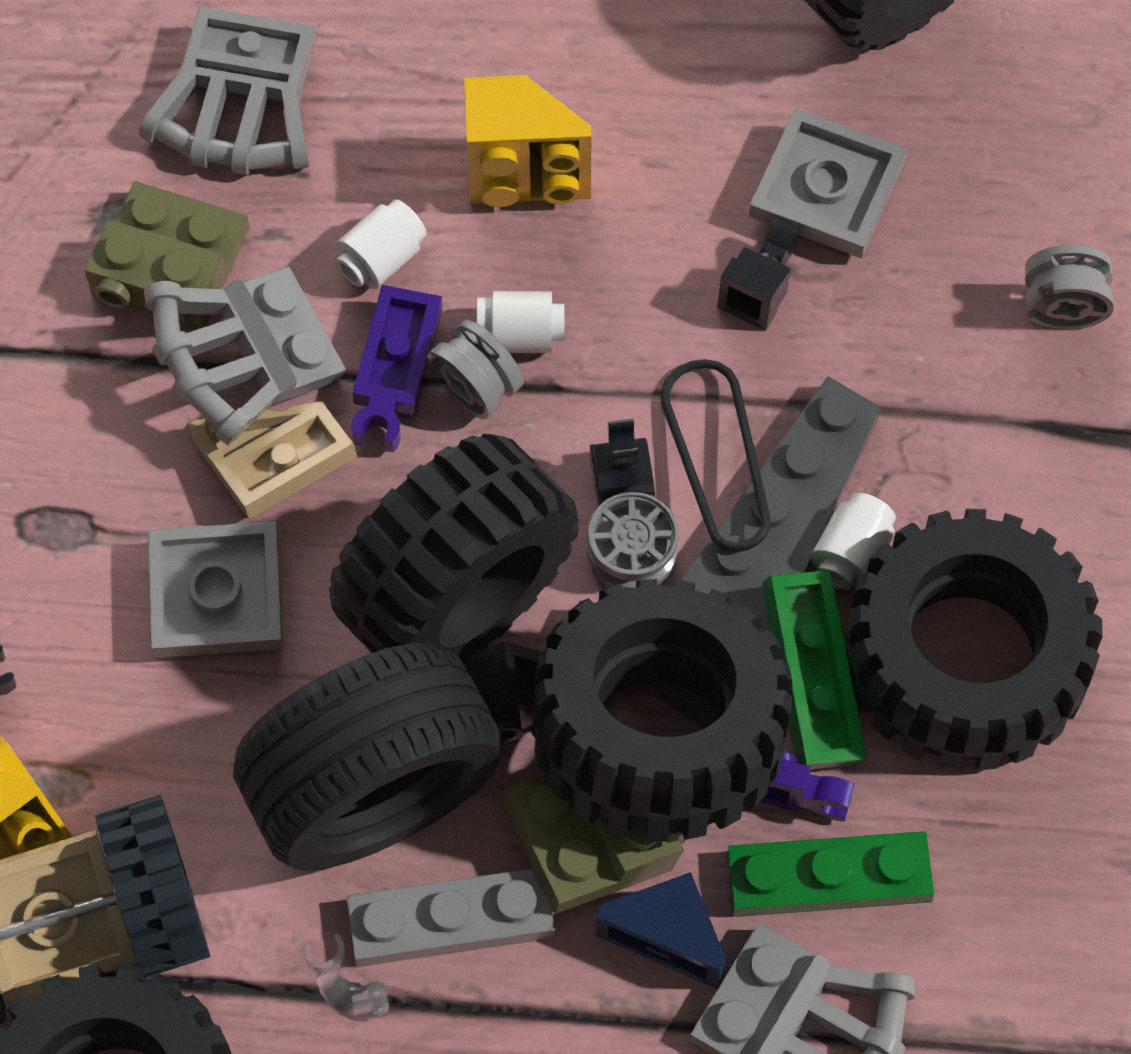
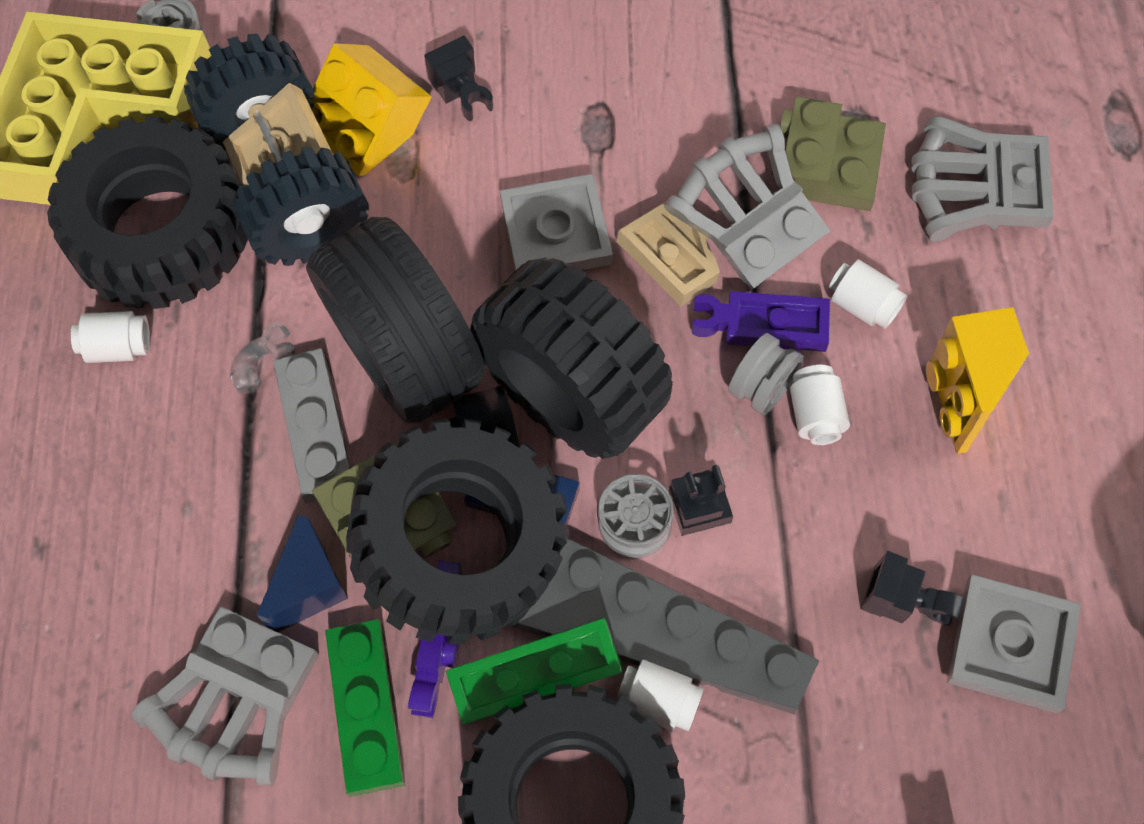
camera: 85 degrees right, 0 degrees up
black piece [661,359,771,552] -> none

